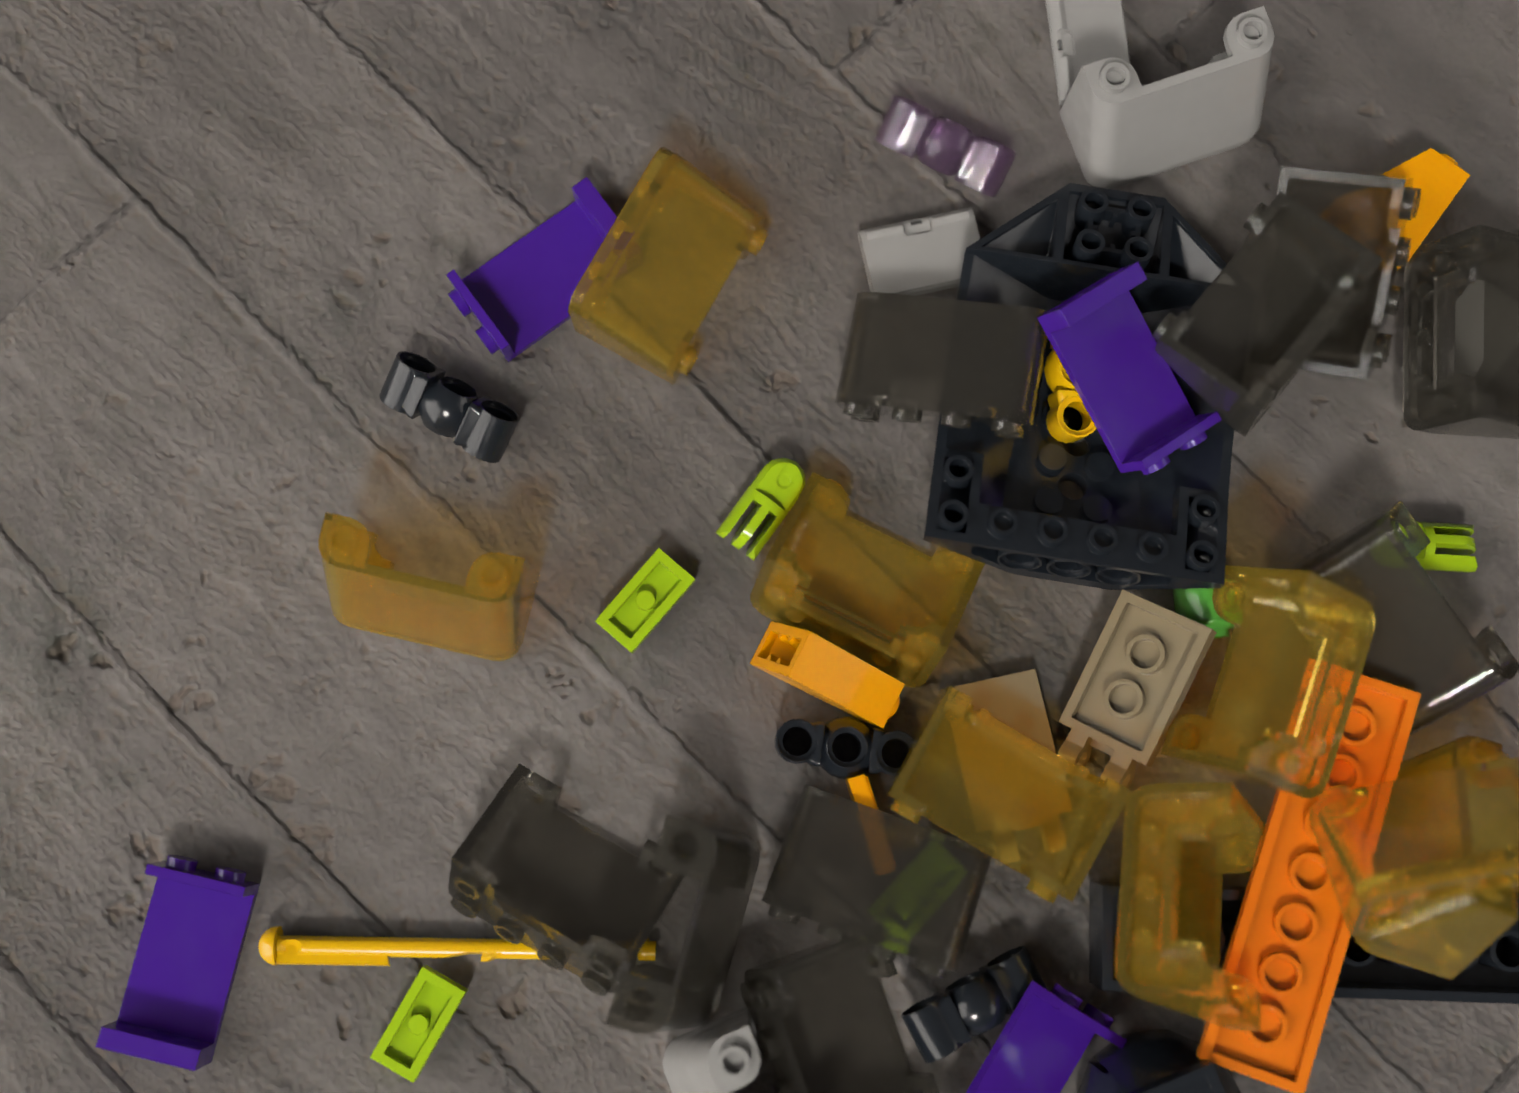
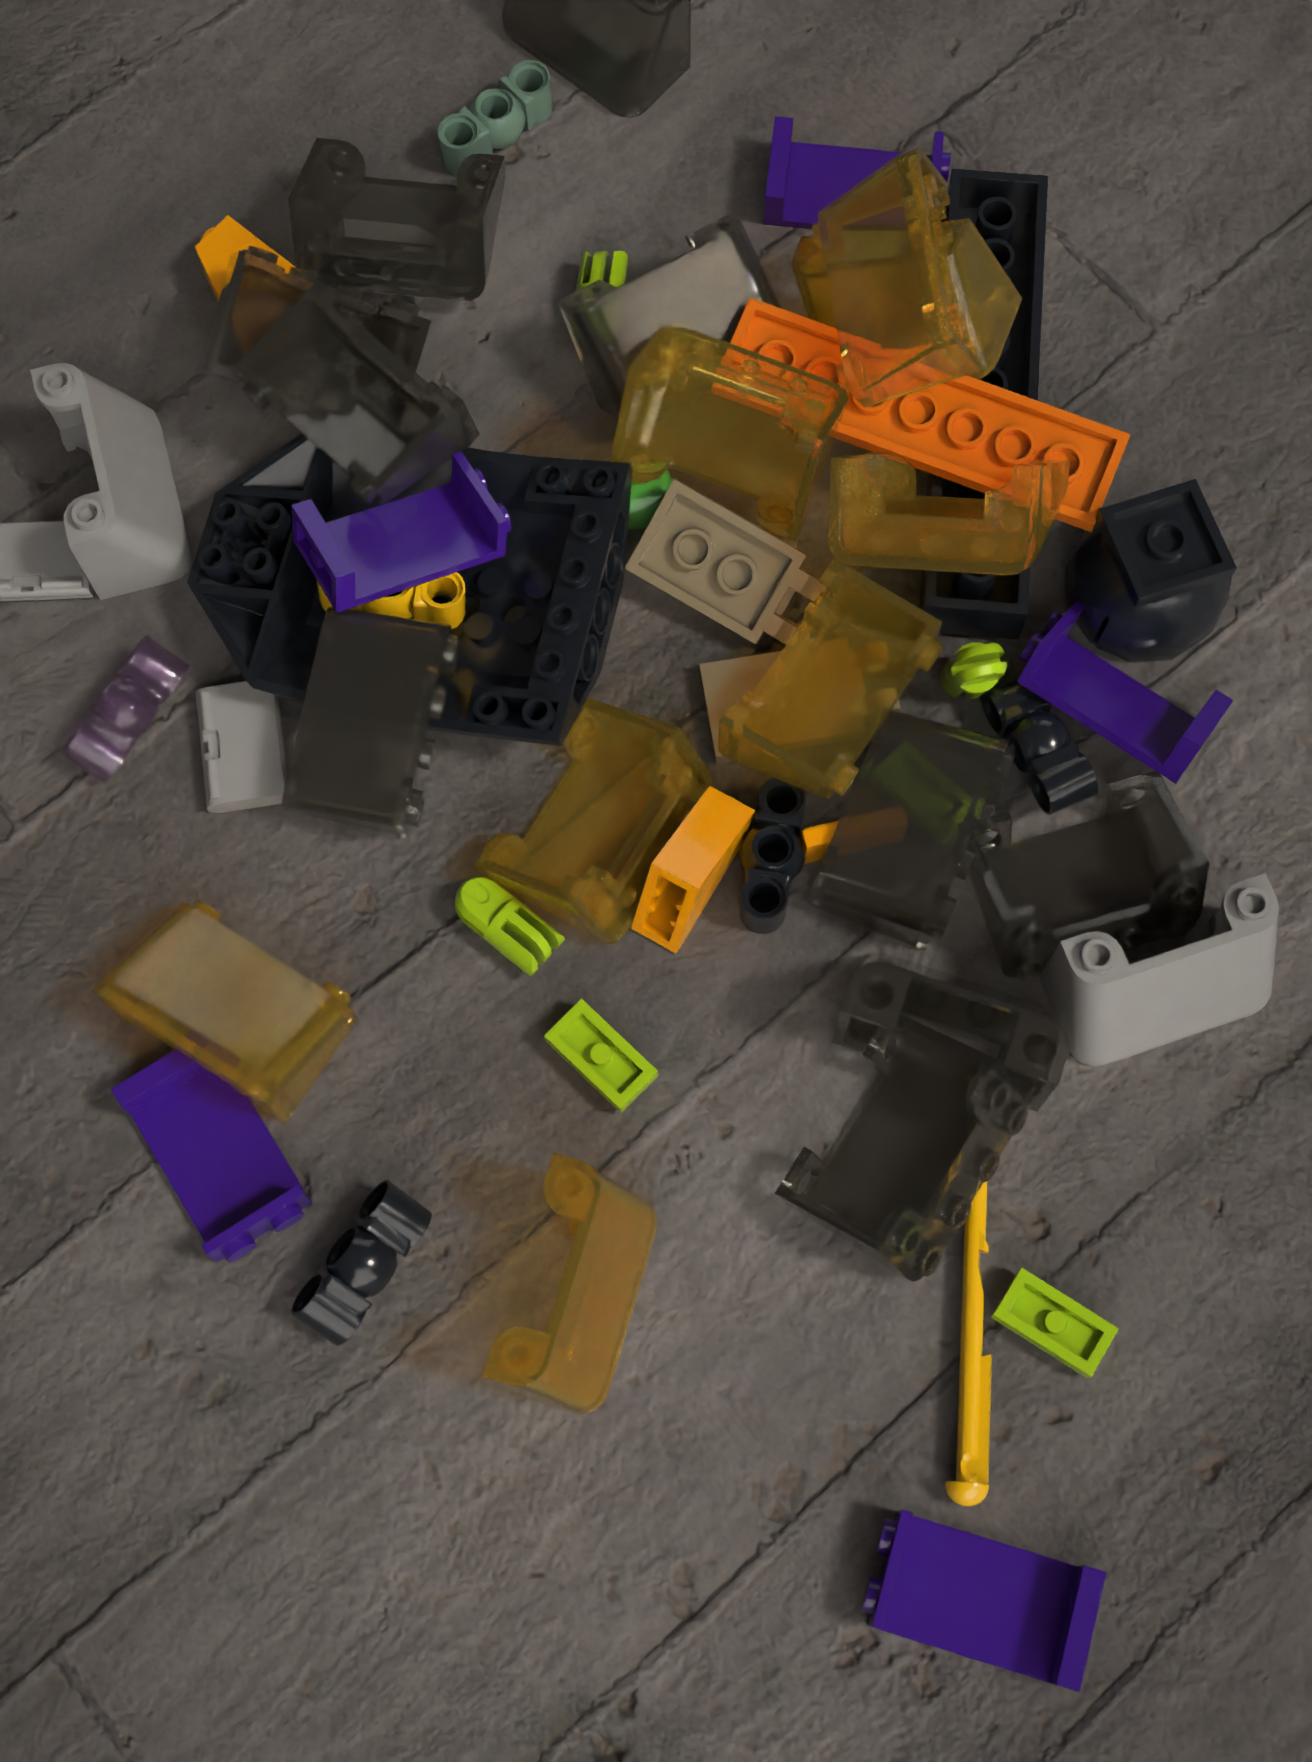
camera: 80 degrees left, 10 degrees down
none -> lime arm [941,642,1007,699]

